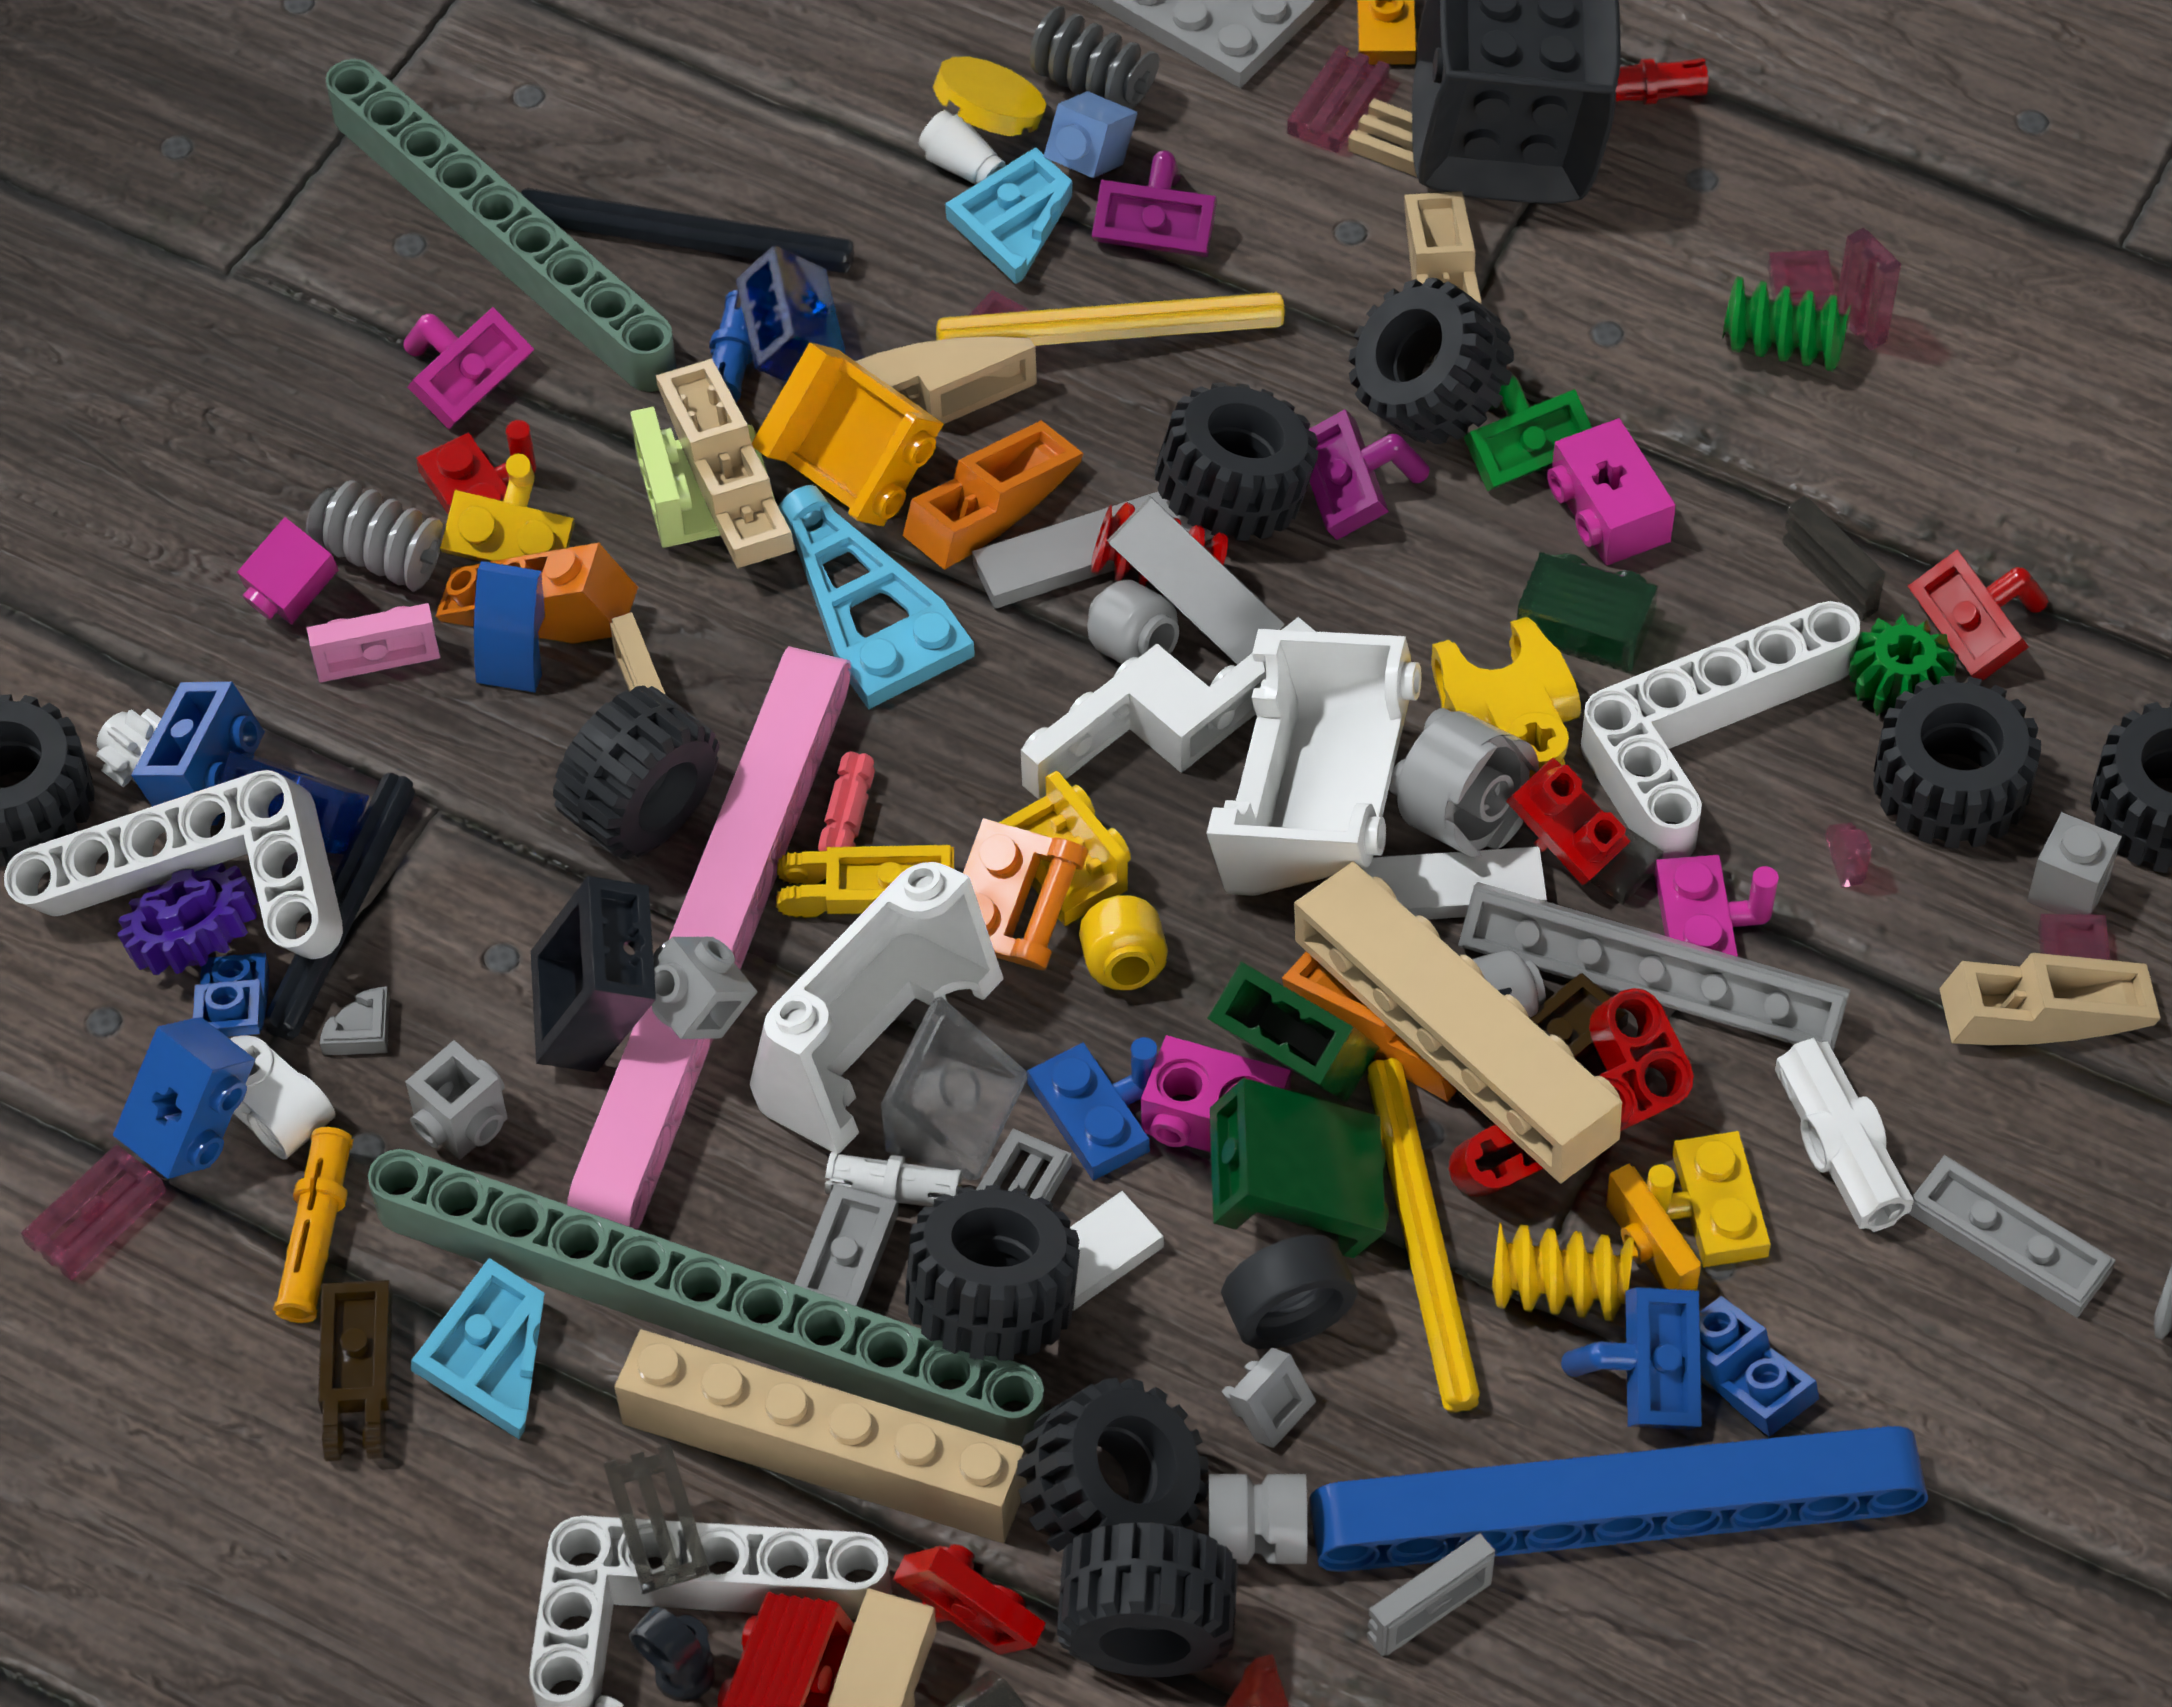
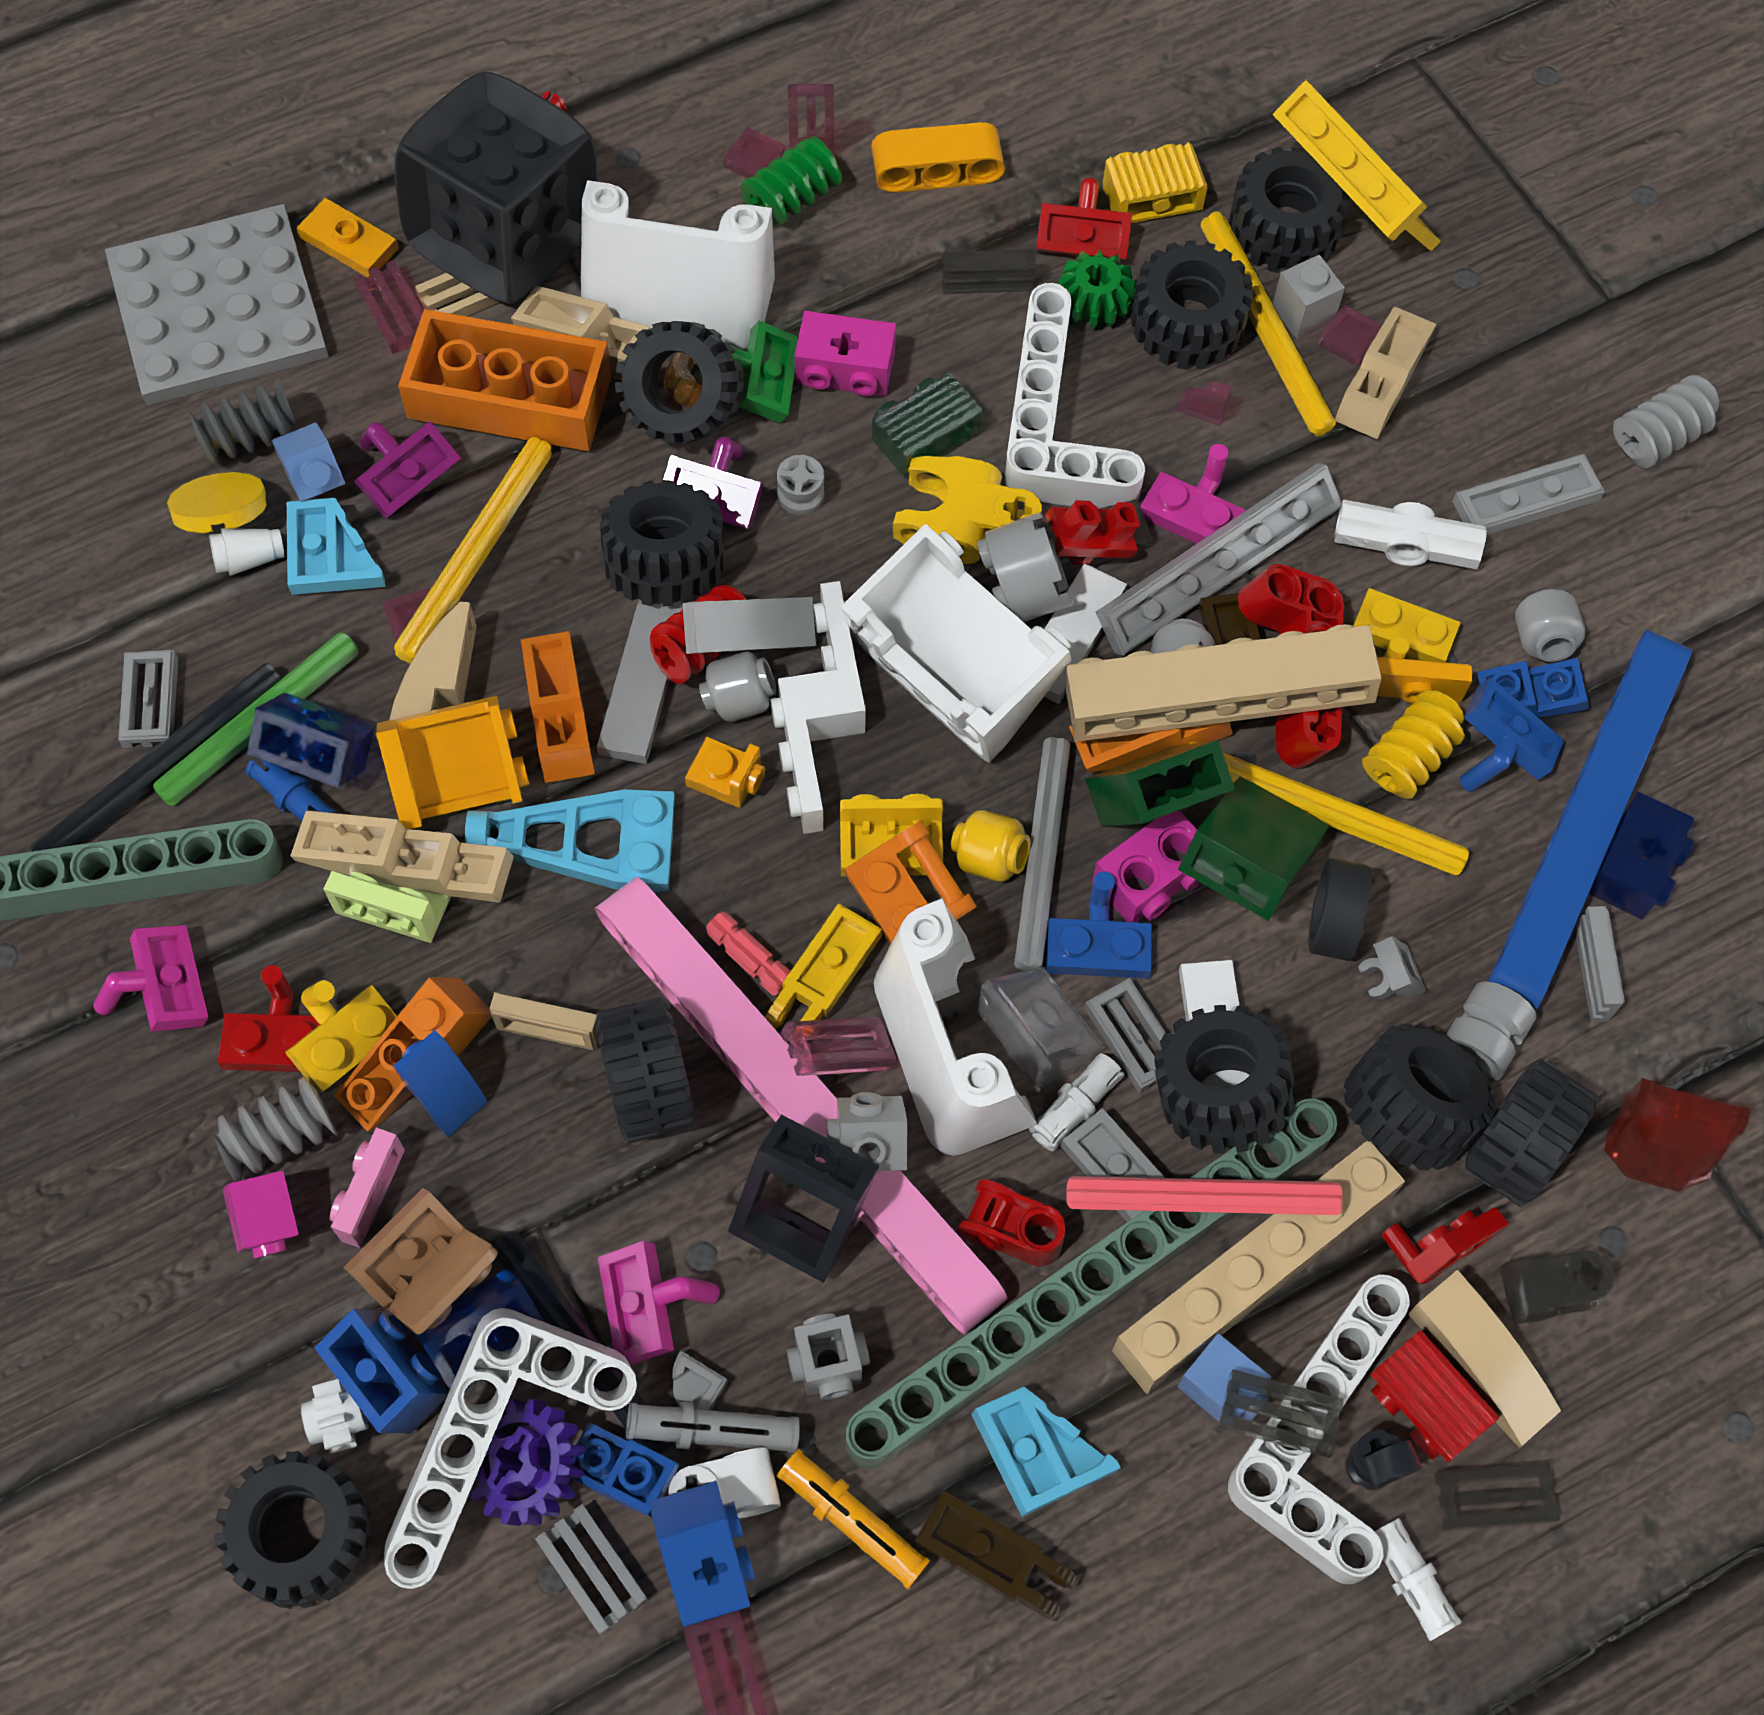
camera: 60 degrees left, 10 degrees up
none -> light grey tile [118,650,178,748]
none -> bright green axle [153,632,359,806]
none -> medium nougat bracket [343,1188,498,1334]
none -> orange brick [398,309,612,452]
none -> light grey tile [535,1504,648,1636]
none -> white windscreen [581,180,775,349]
none -> dark pink plate [598,1241,720,1365]
none -> light grey pin [626,1402,800,1453]
none -> light orange bracket [685,737,765,808]
none -> light grey wheel [777,455,824,516]
none -> clear pink tile [781,1017,897,1076]
none -> light orange beam [871,122,1005,193]
none -> red piece [957,1179,1066,1267]
none -> light grey axle [1014,737,1070,972]
none -> coral axle [1066,1176,1343,1215]
none -> yellow brick [1103,142,1208,223]
none -> medium blue brick [1177,1333,1271,1430]
none -> yellow axle [1201,211,1336,437]
none -> light grey head [1515,589,1585,662]
none -> clear blue brick [1588,791,1695,920]

